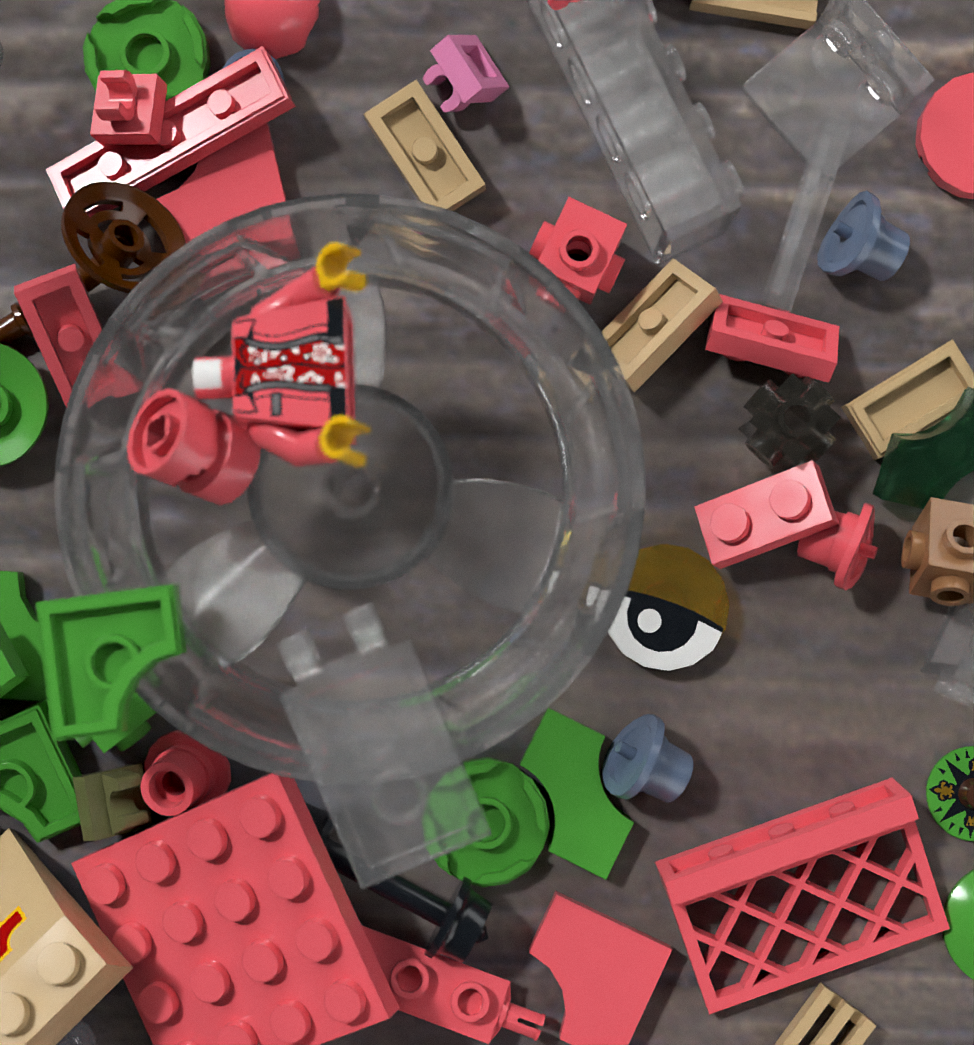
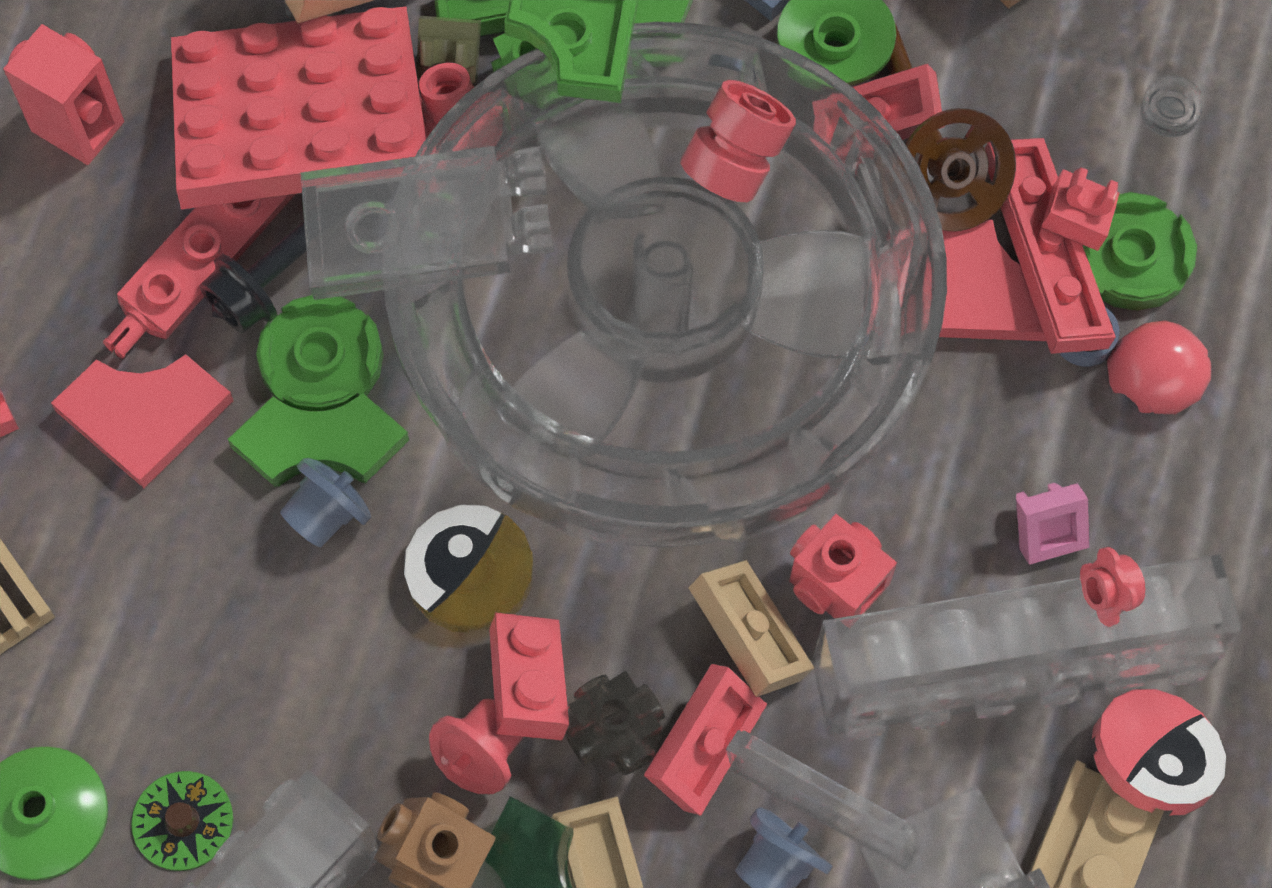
camera: 100 degrees right, 20 degrees down
torso [193,242,371,468] -> none
tan plate [364,80,486,224] -> none
coral fence [655,777,950,1015] -> none

